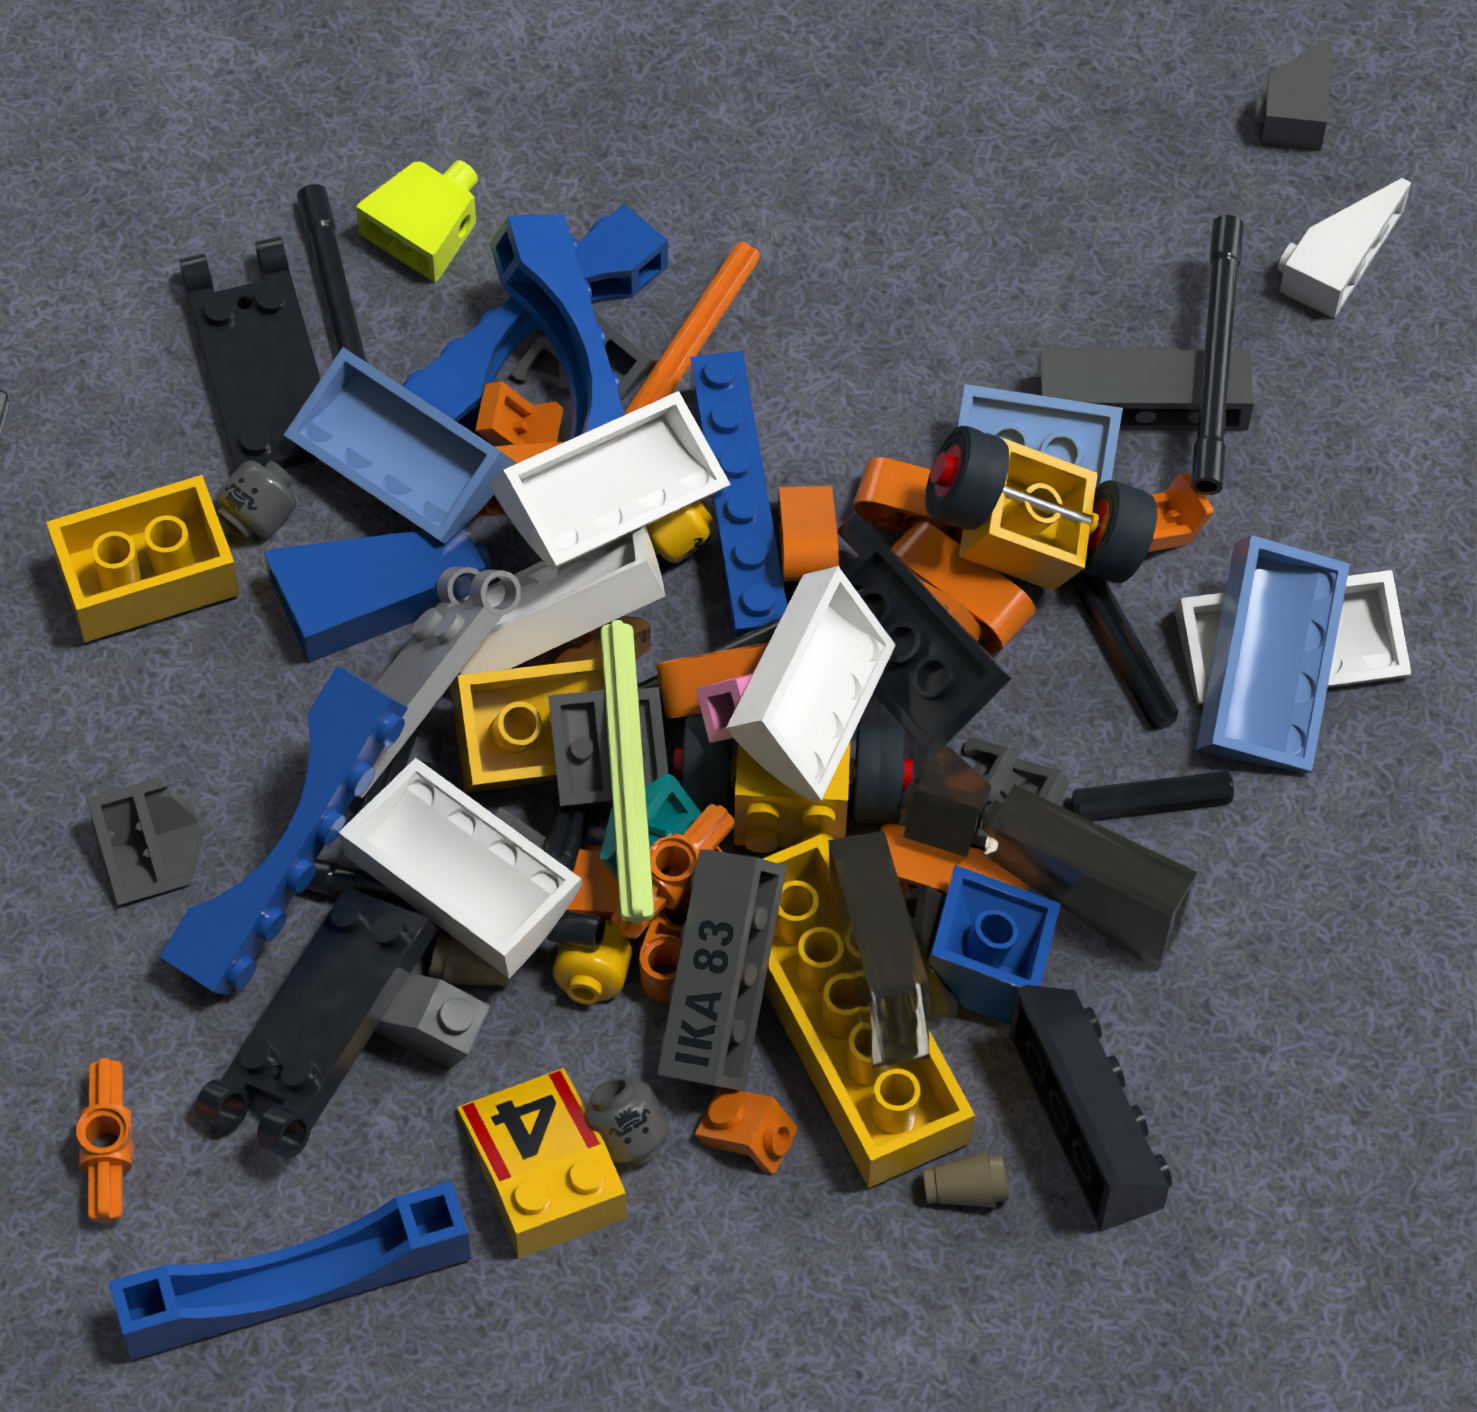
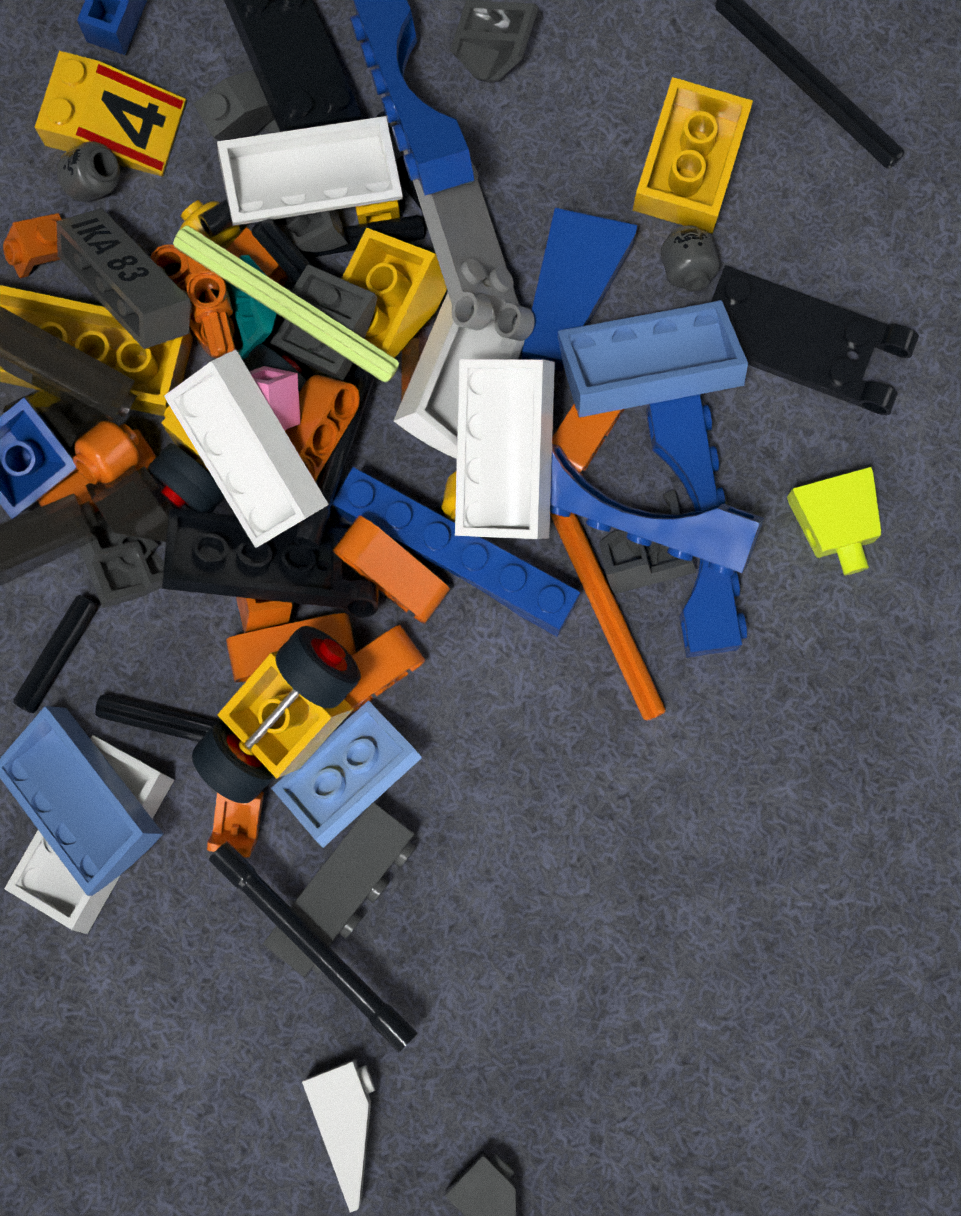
camera: 130 degrees right, 20 degrees up
black piece [297,184,367,362] -> none
orange bracket [475,381,563,446] -> none
none -> orange head [73,420,139,485]

